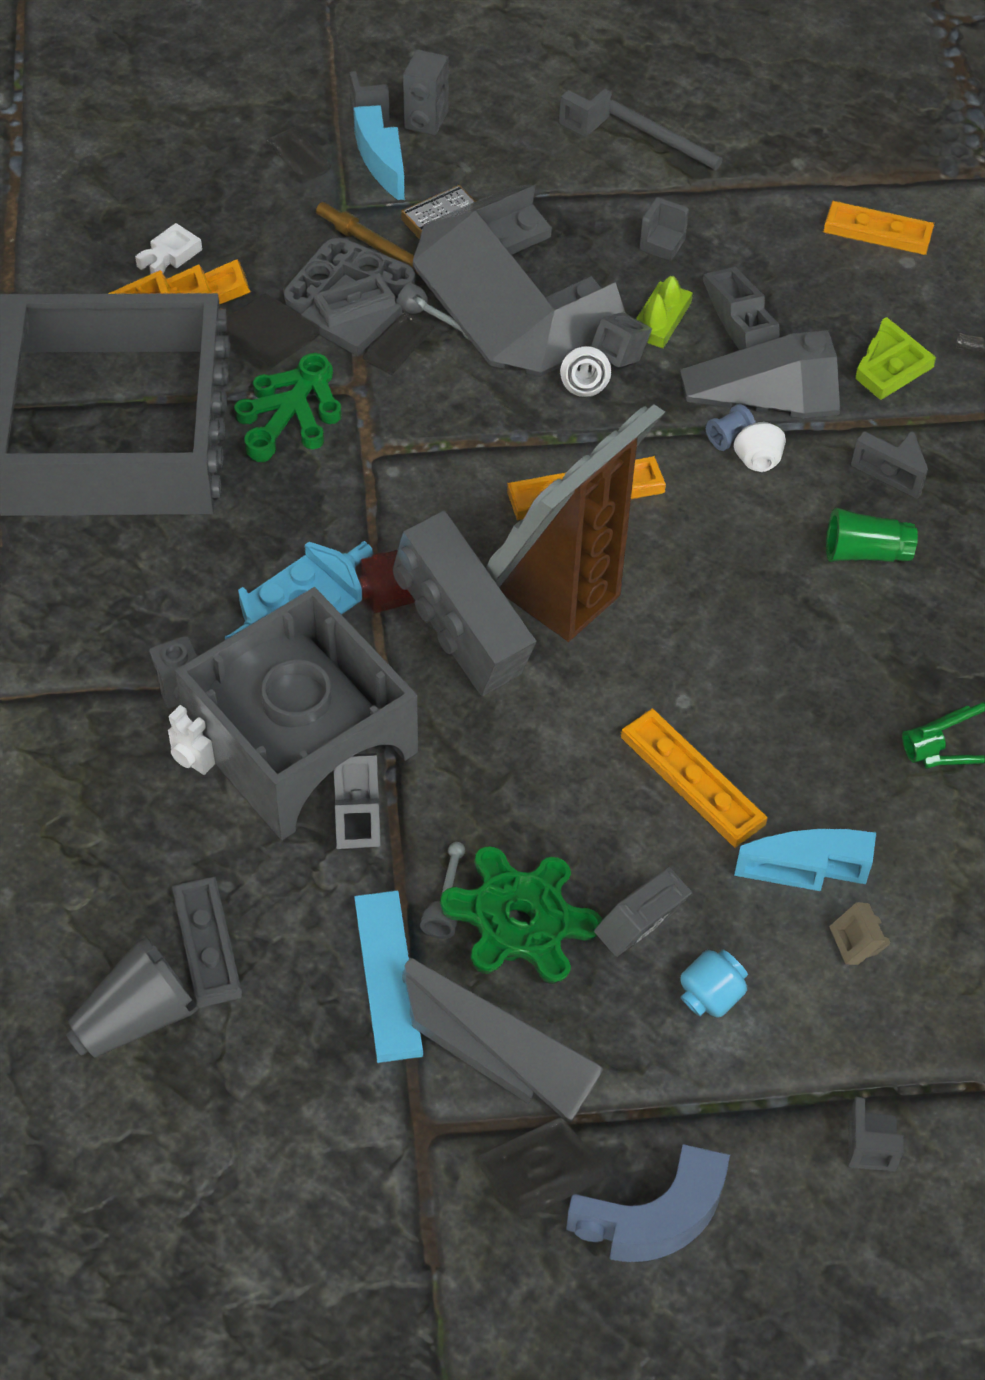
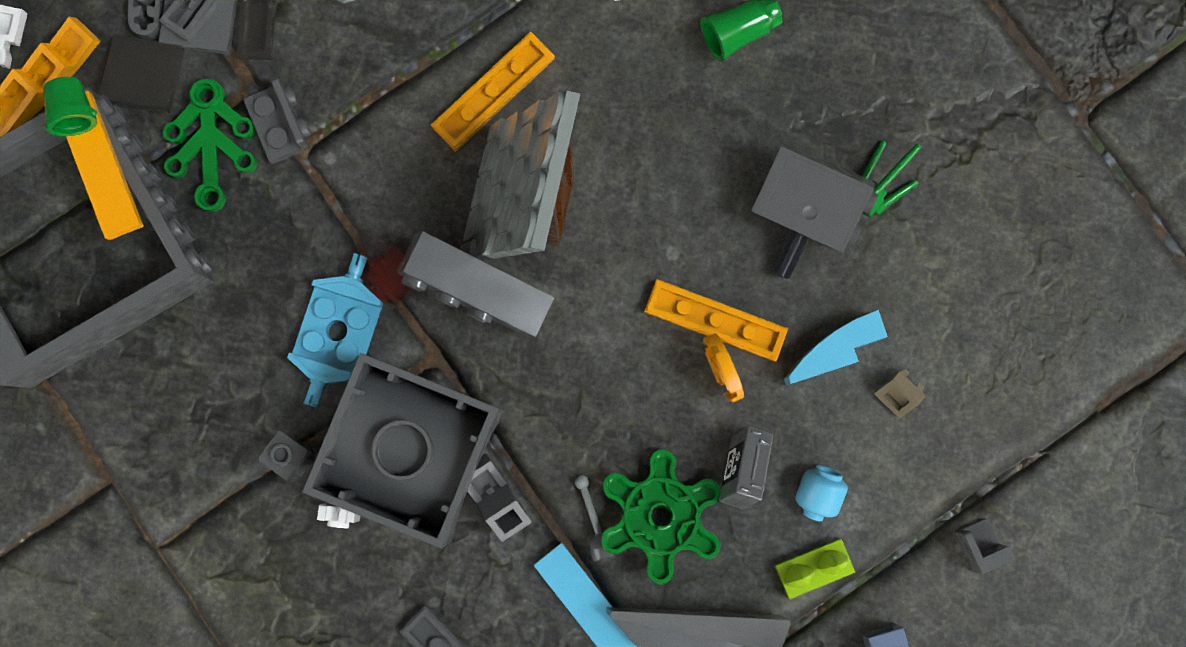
camera: 30 degrees left, 30 degrees up
none -> green piece [43,77,97,137]
none -> light orange tile [66,91,144,240]
none -> dark grey bracket [244,78,312,164]
none -> light orange tile [702,333,744,403]
none -> dark grey piece [752,142,878,279]
none -> lime tile [774,538,855,600]

